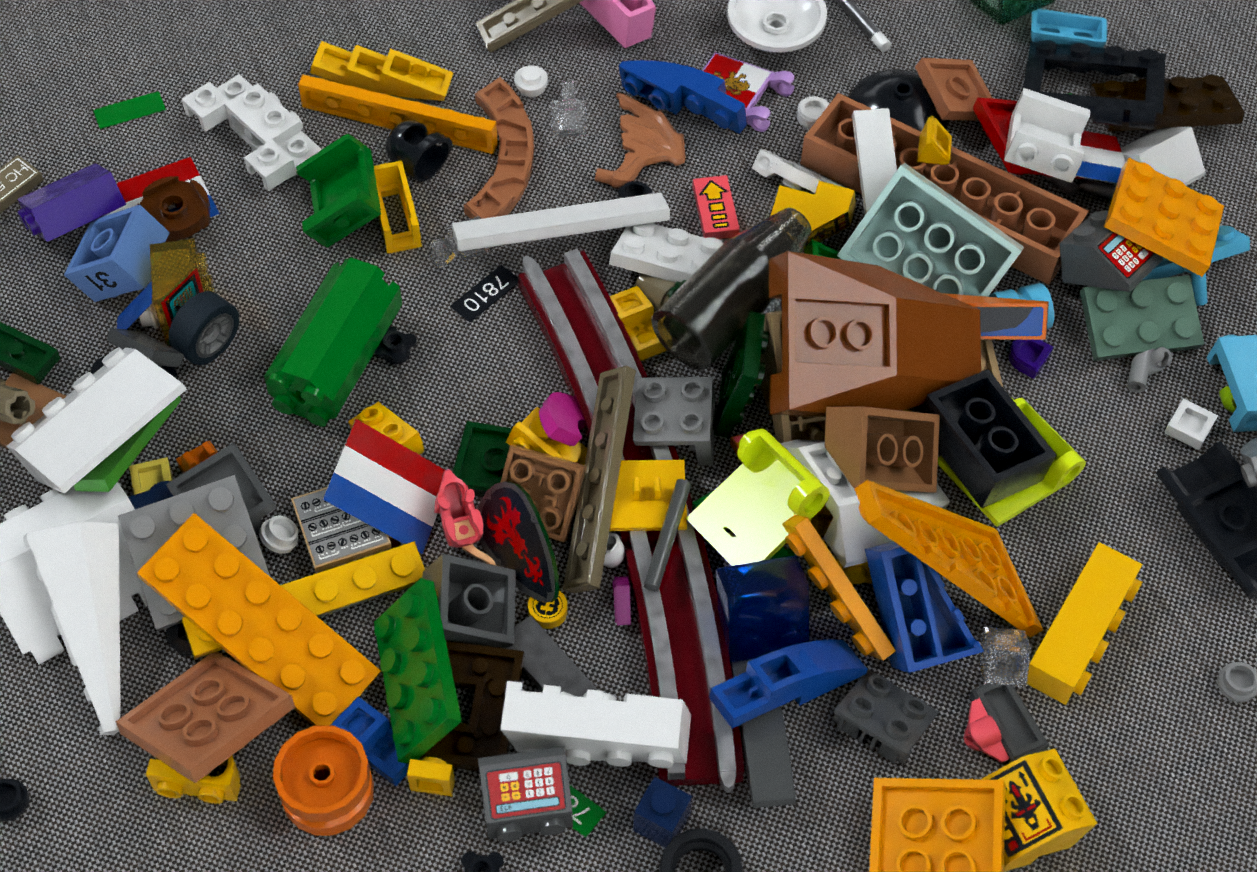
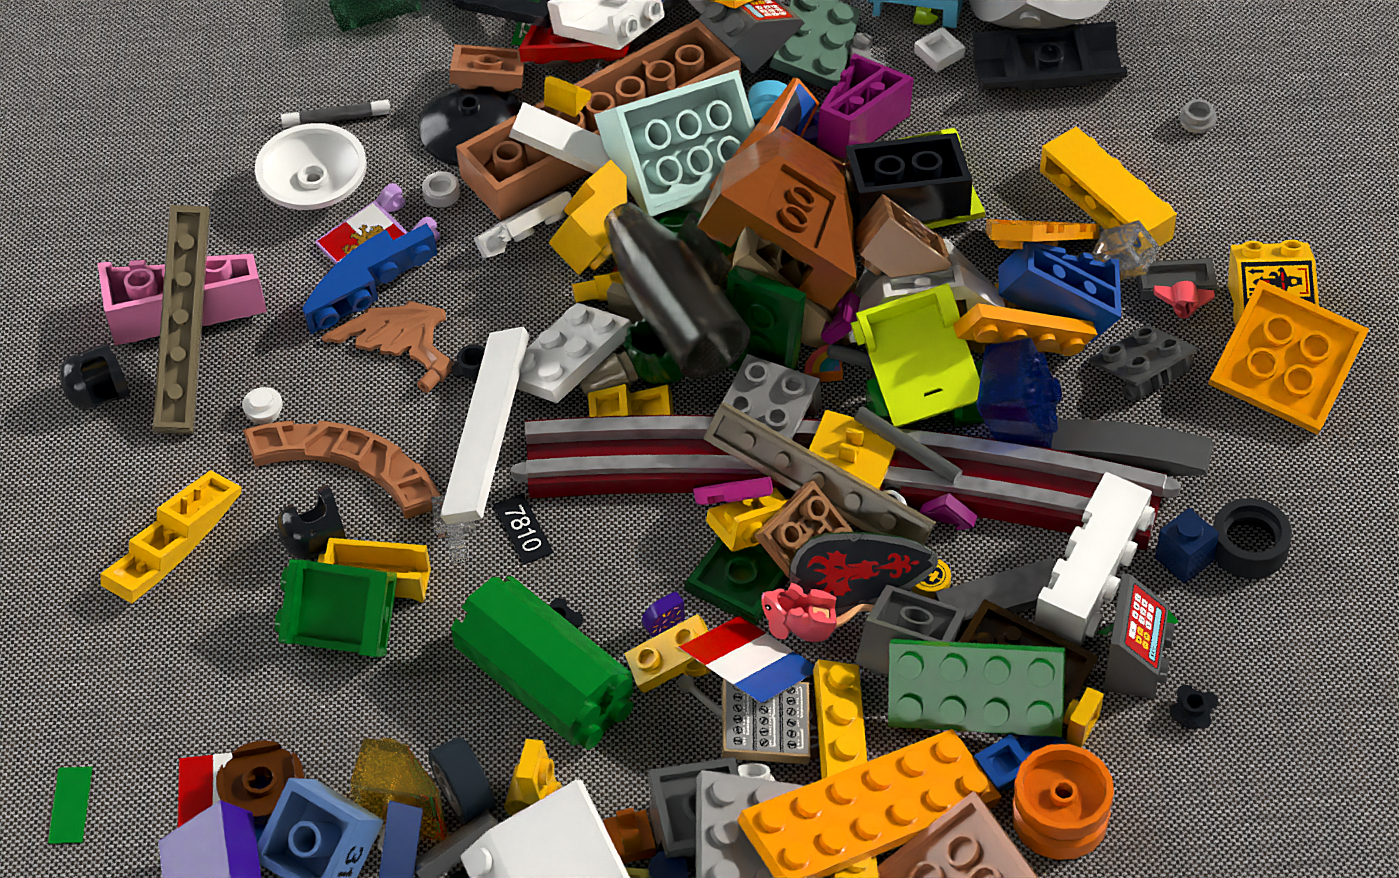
camera: 65 degrees left, 5 degrees down
white bracket [182,74,322,192] -> none
light orange plate [298,75,498,154] -> none
clear plate [552,81,586,136] -> none
coral tile [692,175,740,239] -> none
blue slope [709,639,868,728] -> none
none -> yellow plate [504,739,561,816]
none -> dark purple tile [641,591,685,637]
none -> magenta wedge [817,53,914,159]
none -> magenta tile [821,291,861,345]

